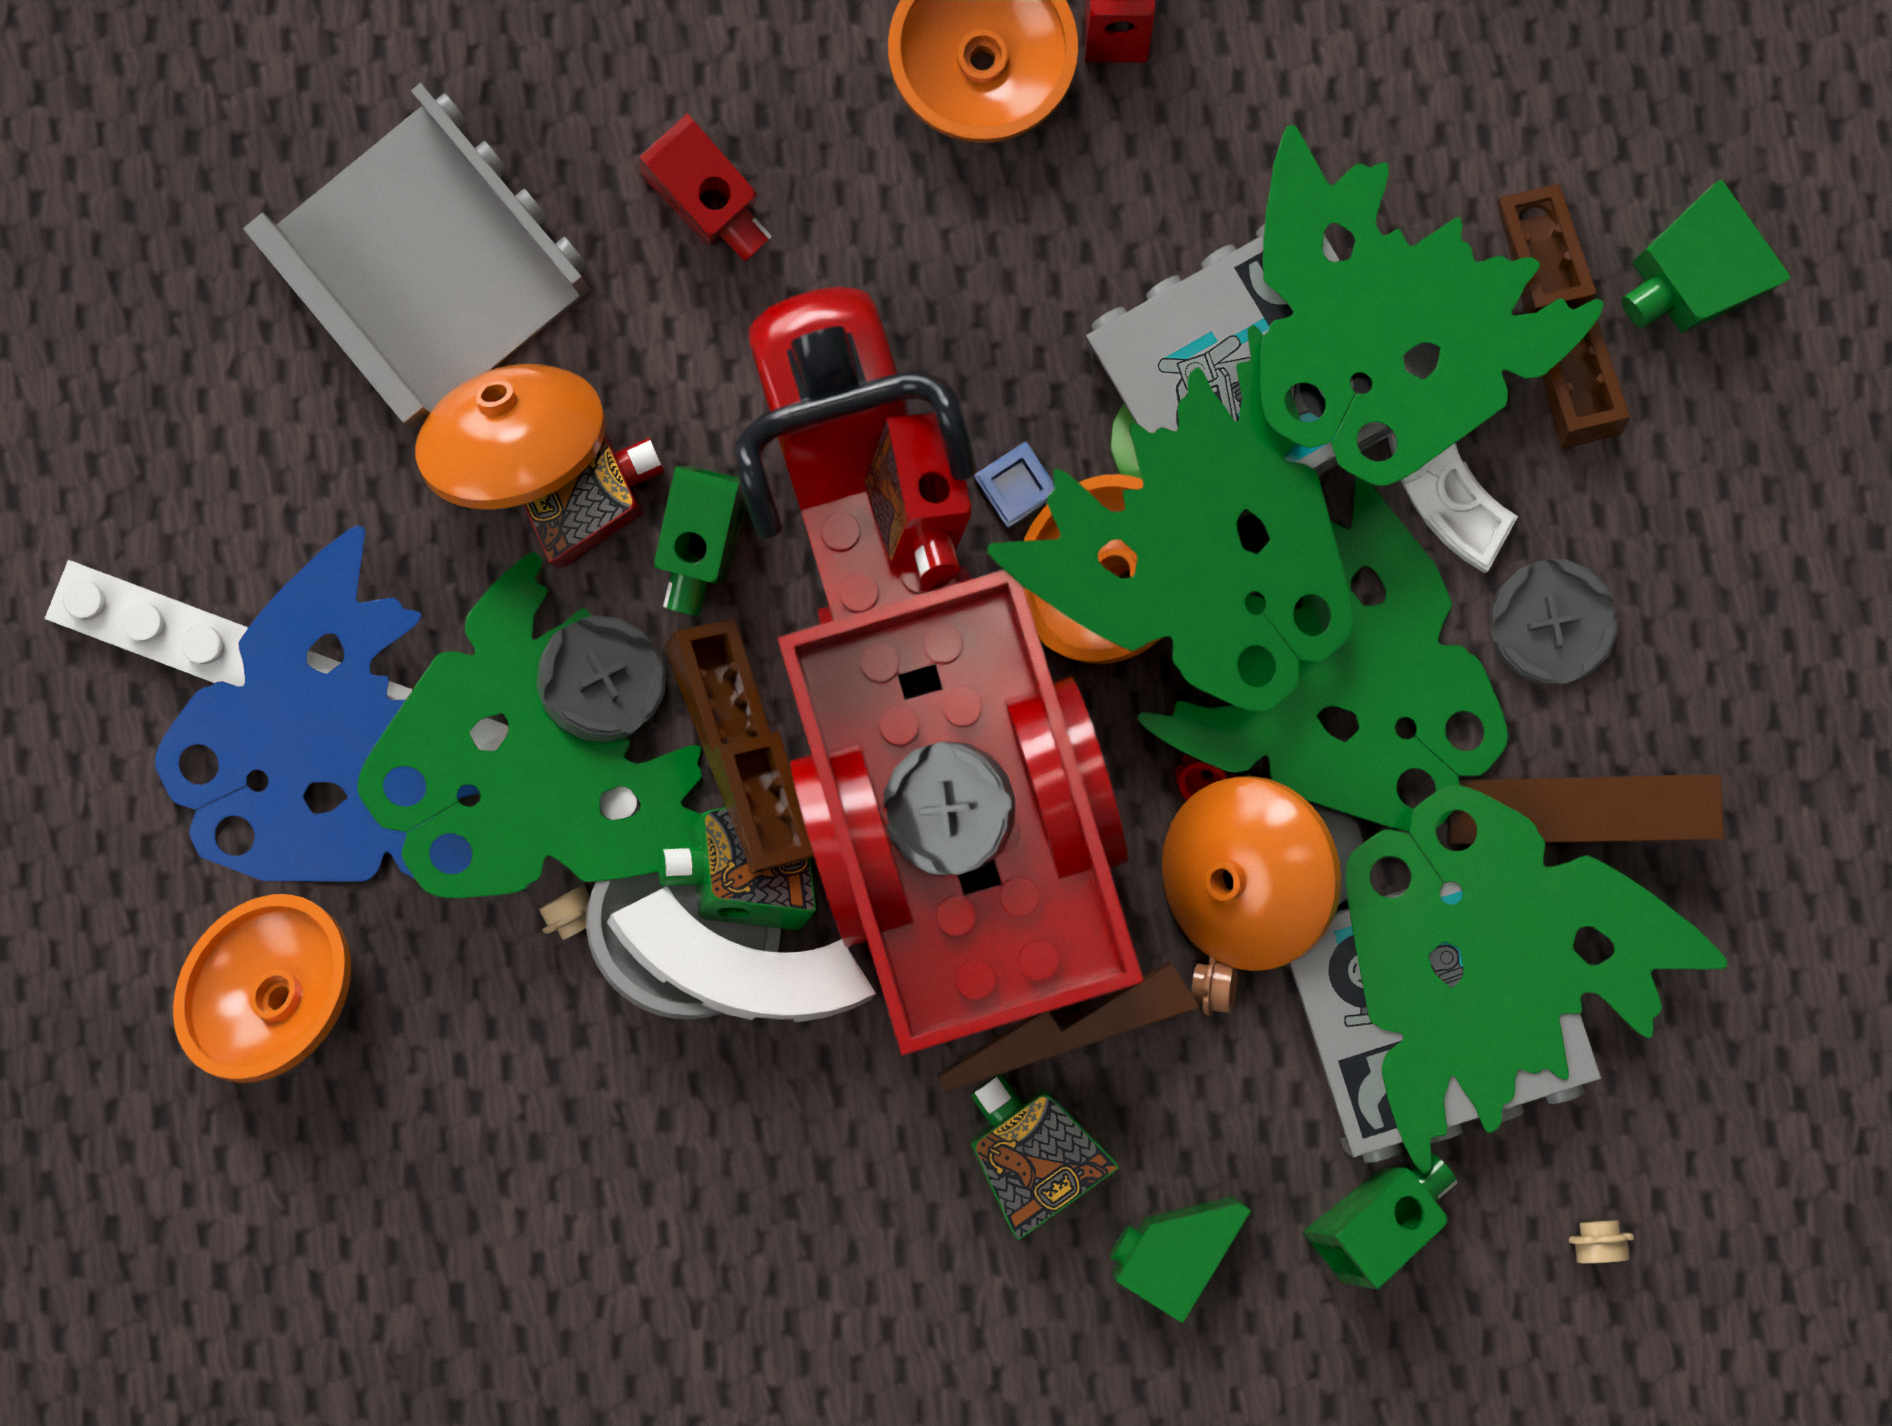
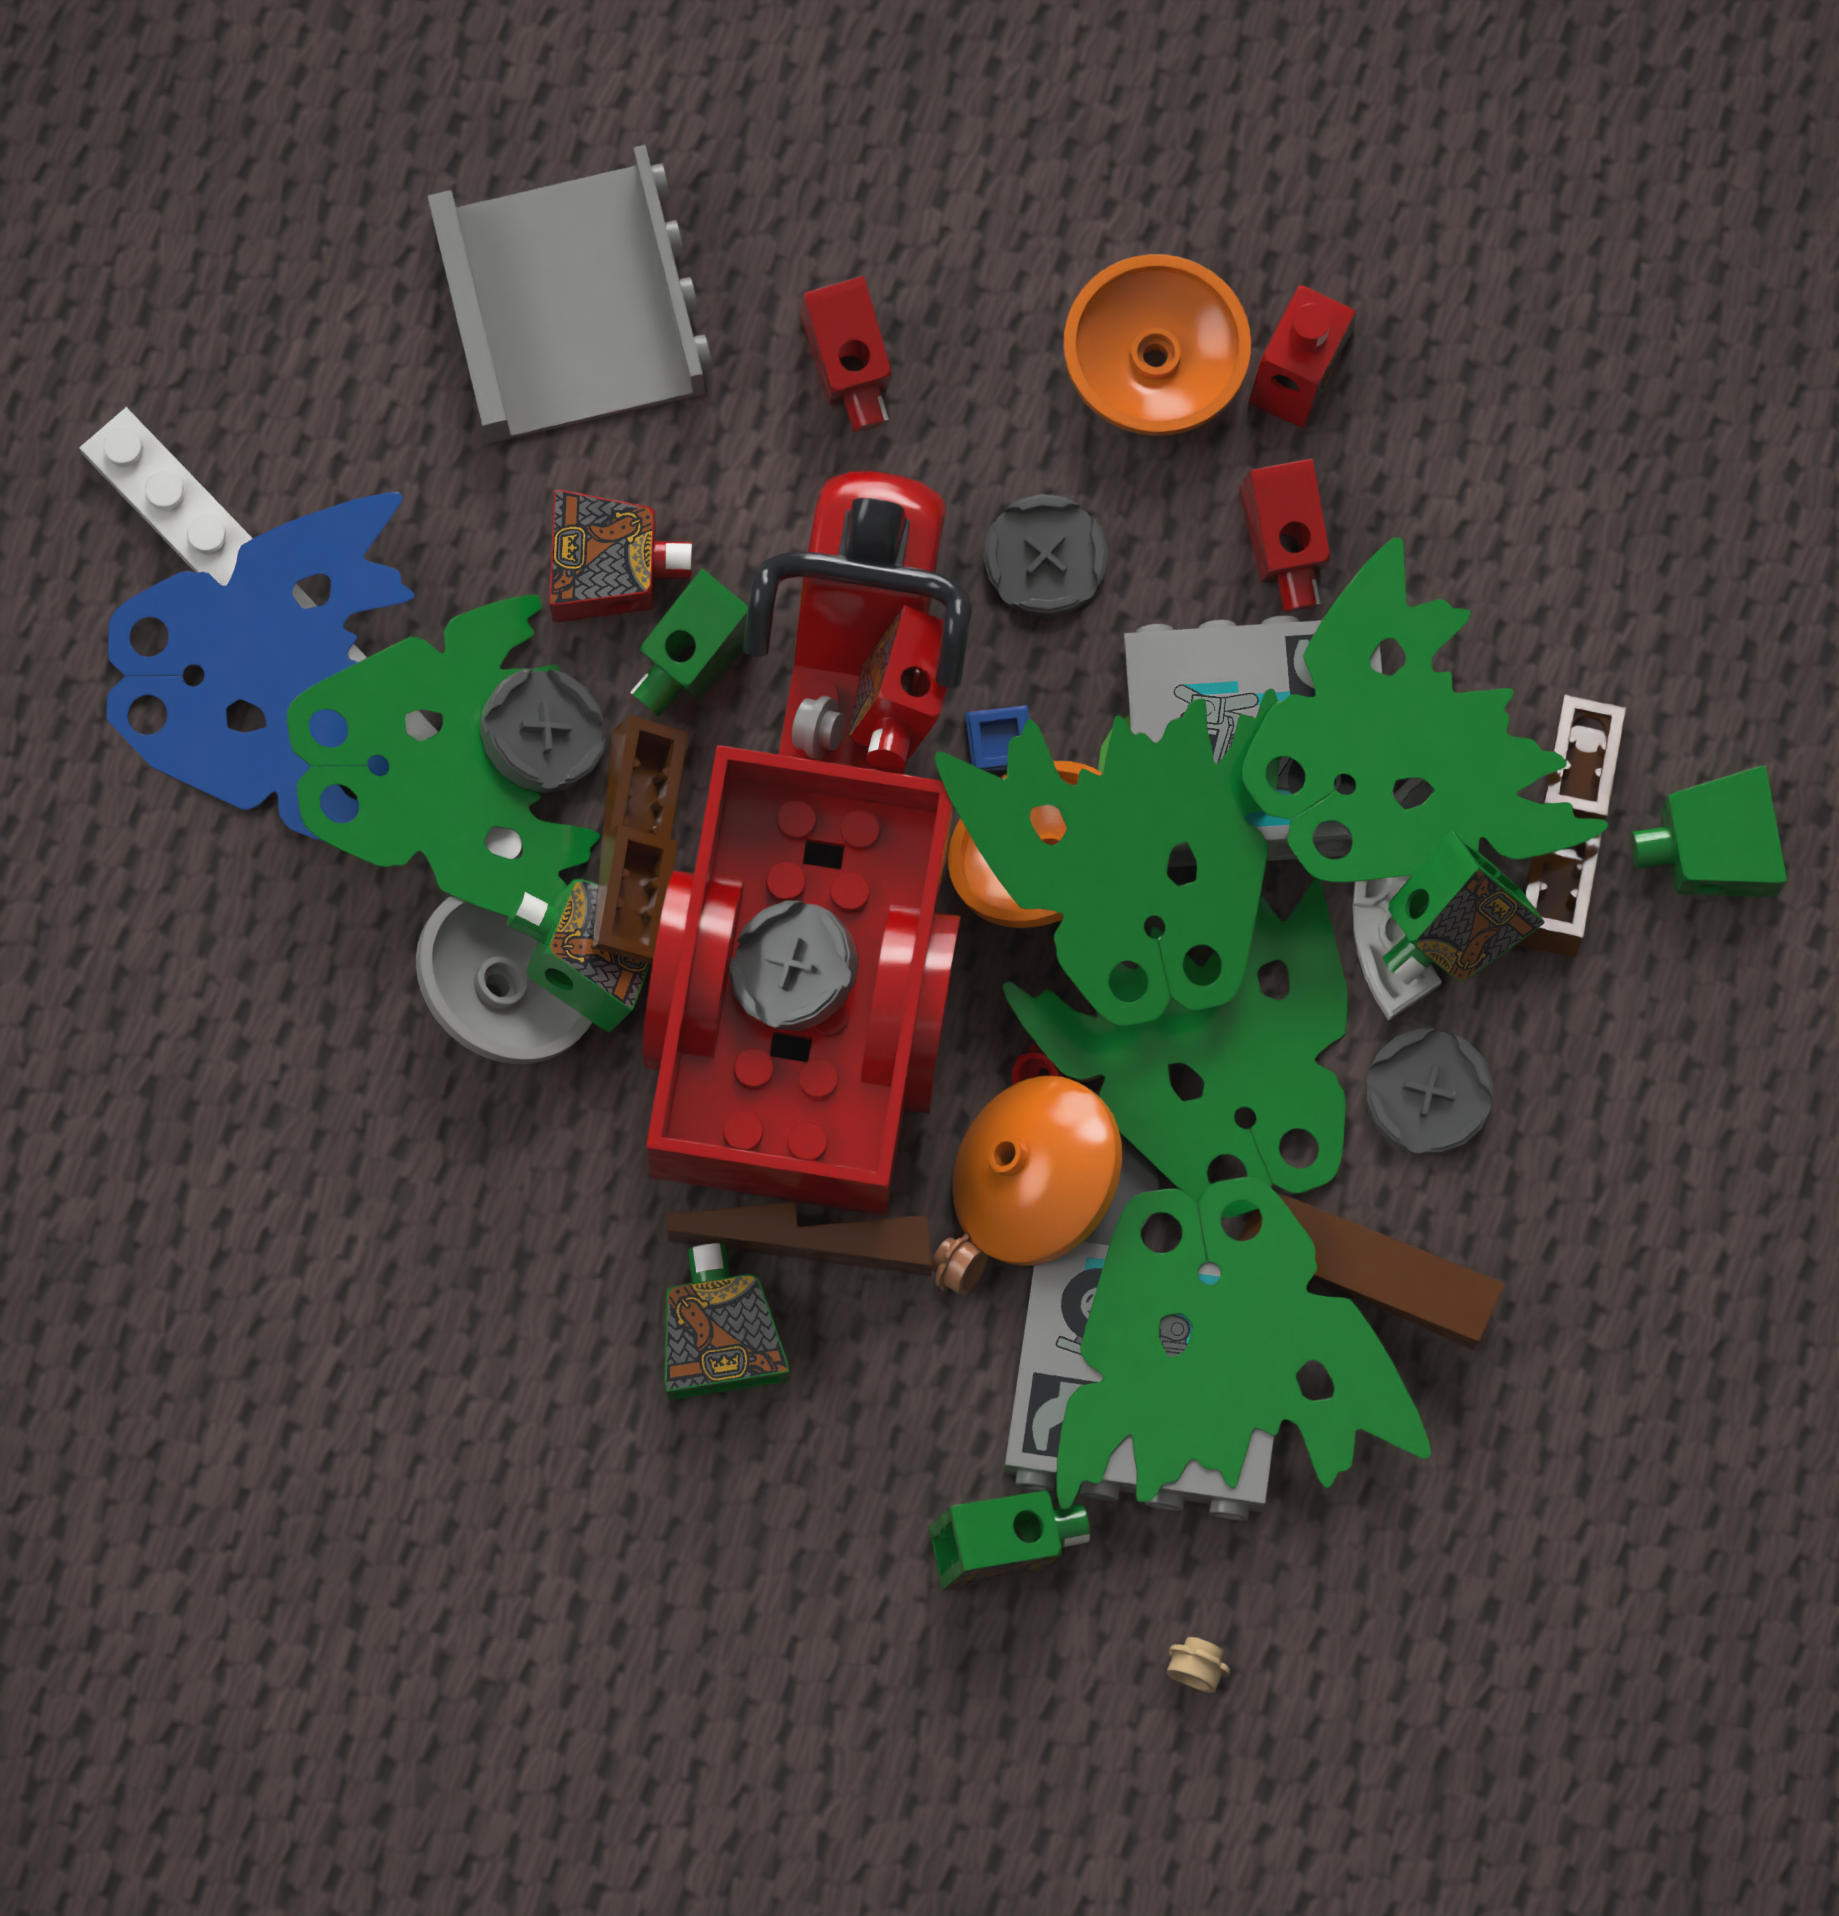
camera: 25 degrees right, 10 degrees down
orange dish [173,894,351,1083] -> none
orange dish [415,364,606,509] -> none
tan plate [539,885,590,940] -> none
white tile [607,887,876,1022] -> none
green slope [1109,1196,1251,1323] -> none
none -> light grey plate [792,696,845,760]
none -> dark grey tile [983,494,1108,619]
none -> red torso [1239,458,1330,613]
none -> torso [1382,830,1545,985]

